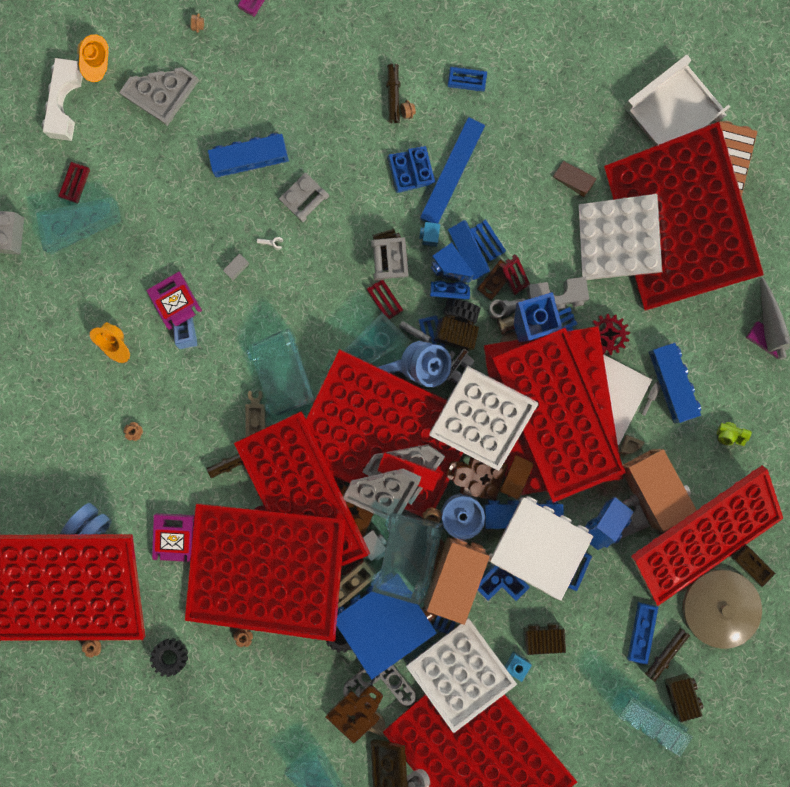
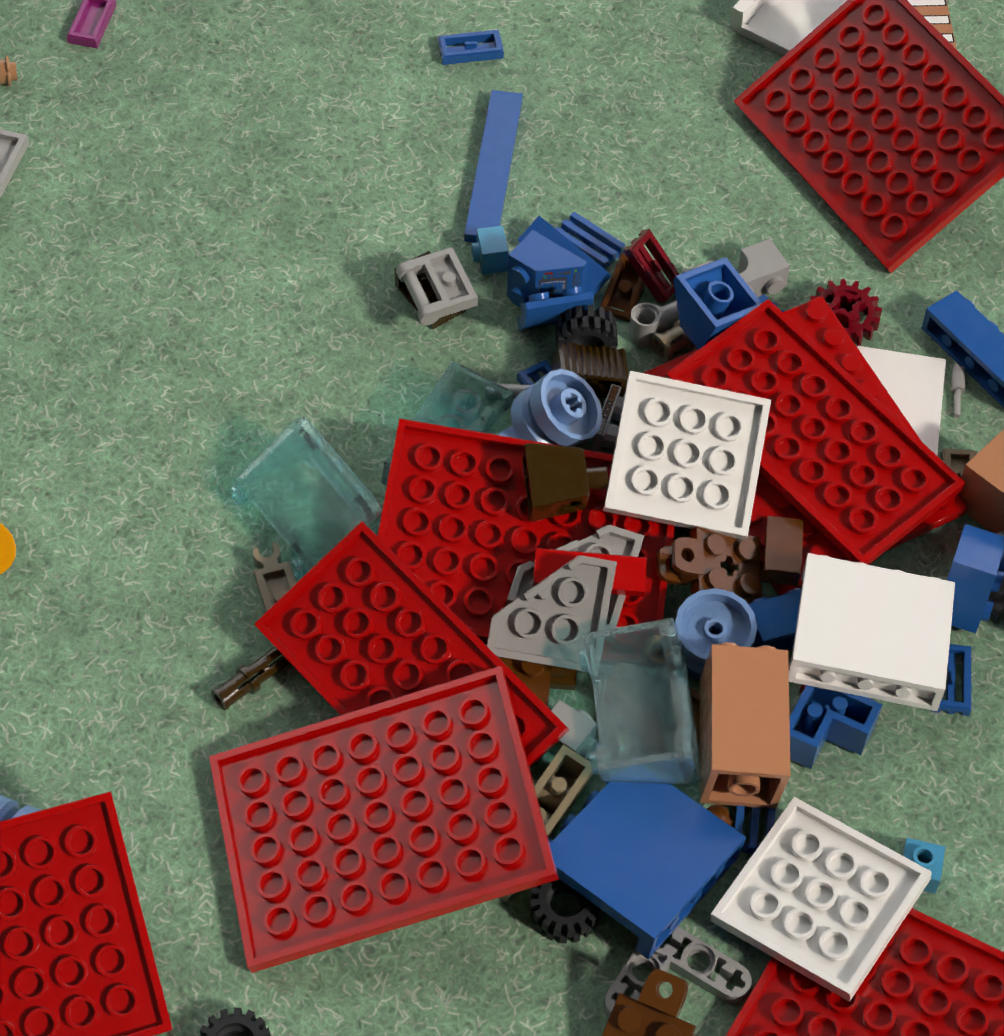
camera: 20 degrees left, 30 degrees down
medium nougat plate [124,422,143,441] -> none
container [146,271,202,330] -> none
container [152,513,195,562] -> none
medium blue slope [172,317,197,349] -> none
blue brick [208,133,289,178] -> none
light grey piece [223,254,249,281] -> none
medium nougat plate [234,629,253,647] -> none
white hand [257,237,283,250] -> none
light grey plate [279,172,330,223] -> none
dark red tile [367,280,403,321] -> none
dark brown pin [386,64,401,123] -> none
blue slope [387,146,435,193] -> none
medium nougat plate [400,100,416,119] -> none
dark brown brick [523,623,566,655] -> none
reddish brown slope [553,161,596,197] -> none
white plate [579,194,662,280] -> none
none -> dark brown torso [522,443,608,522]

